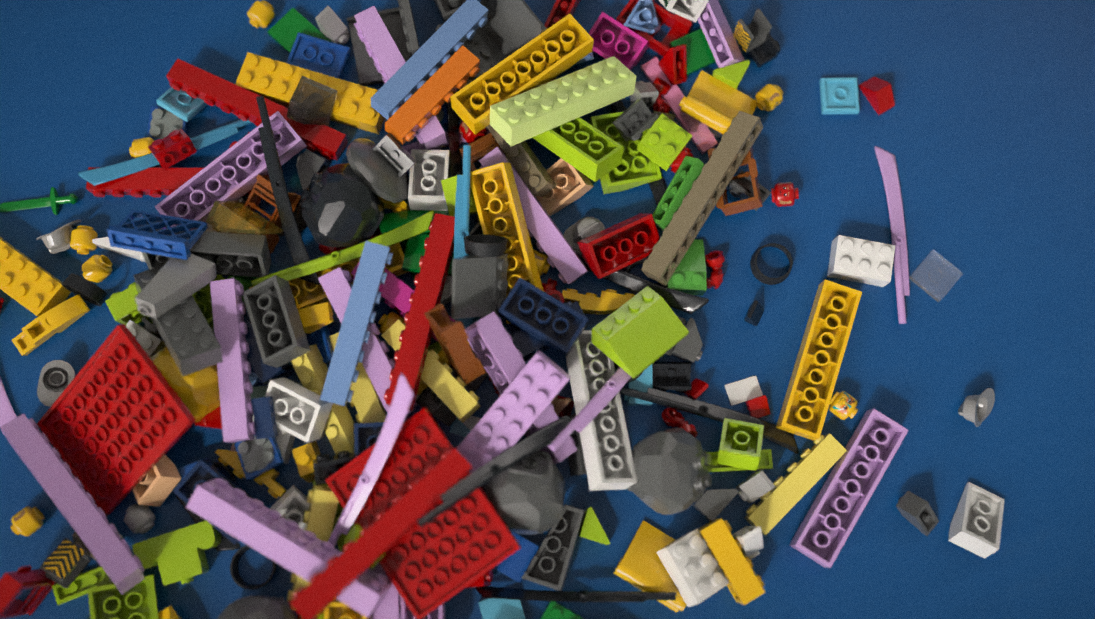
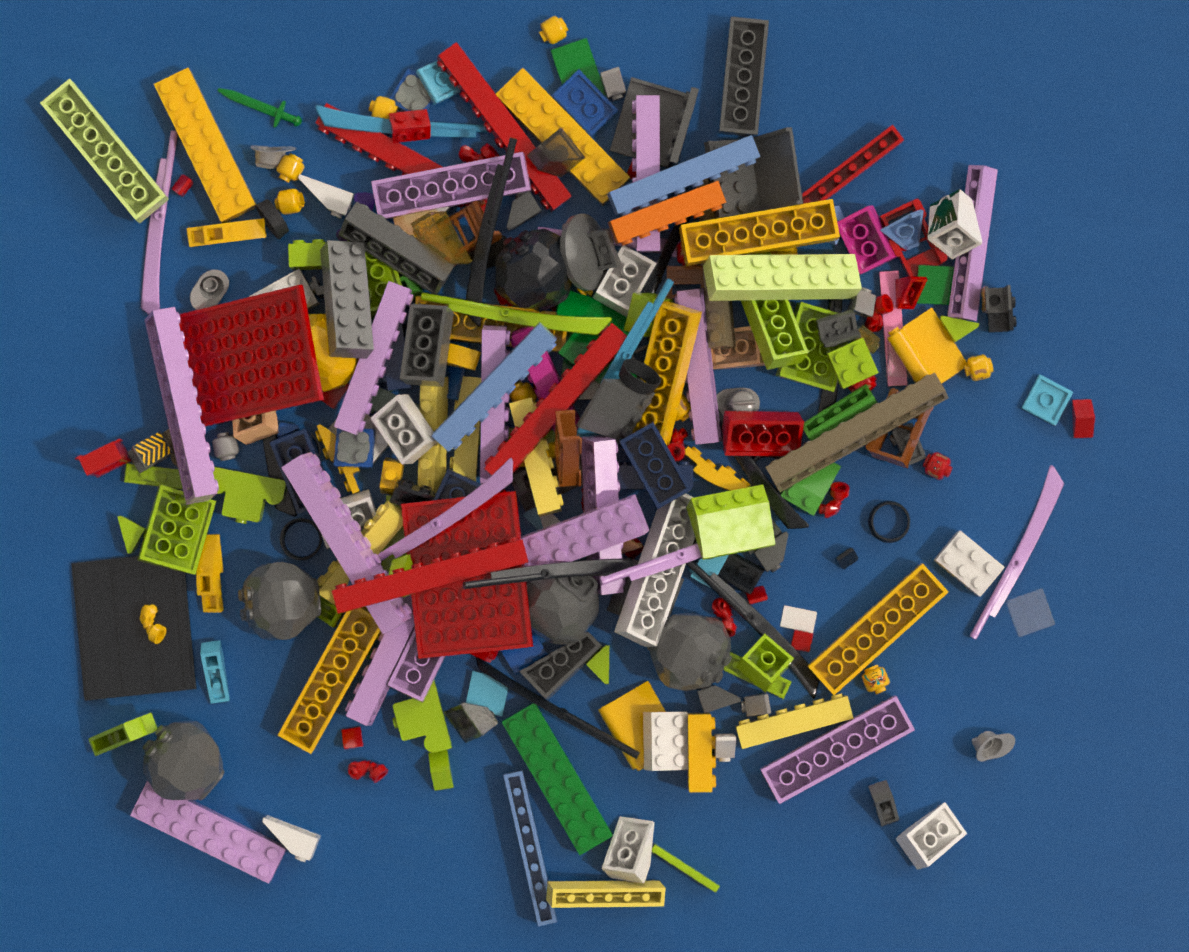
camera: 30 degrees right, 10 degrees up
yellow head [10,506,45,537] -> none
blue fence [107,209,208,260] -> none
light grey slope [135,254,217,318] -> none
dark blue tile [251,396,278,439] -> none

